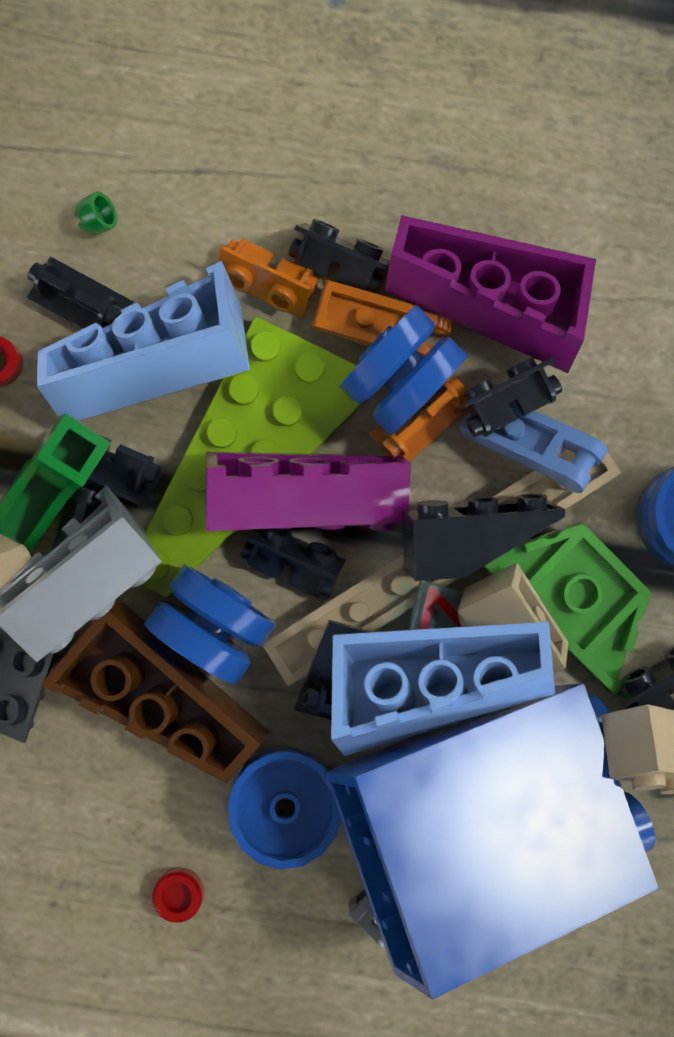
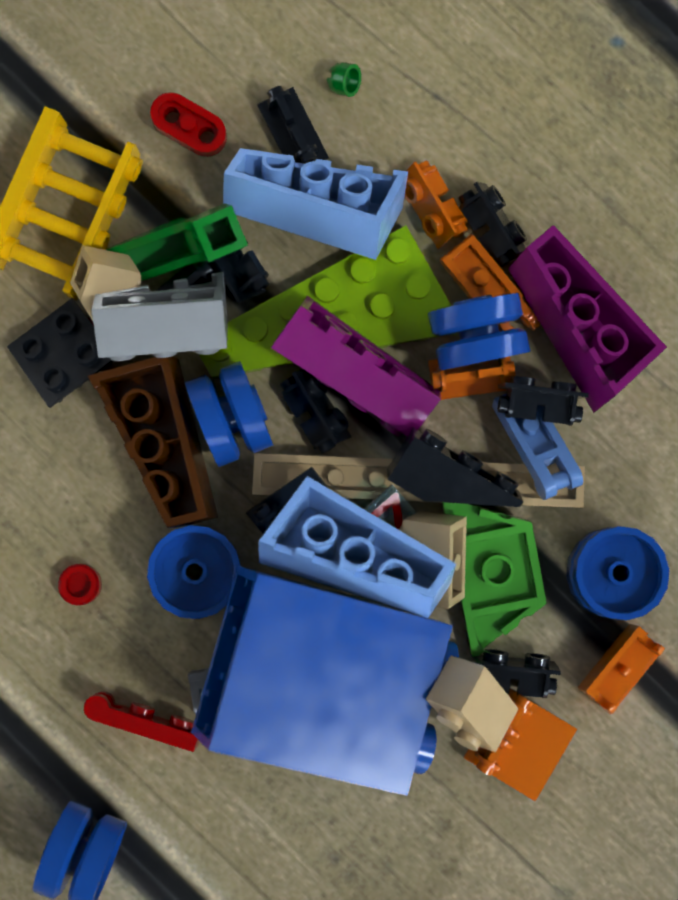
camera: 30 degrees right, 0 degrees up
none -> red plate [83,691,199,752]

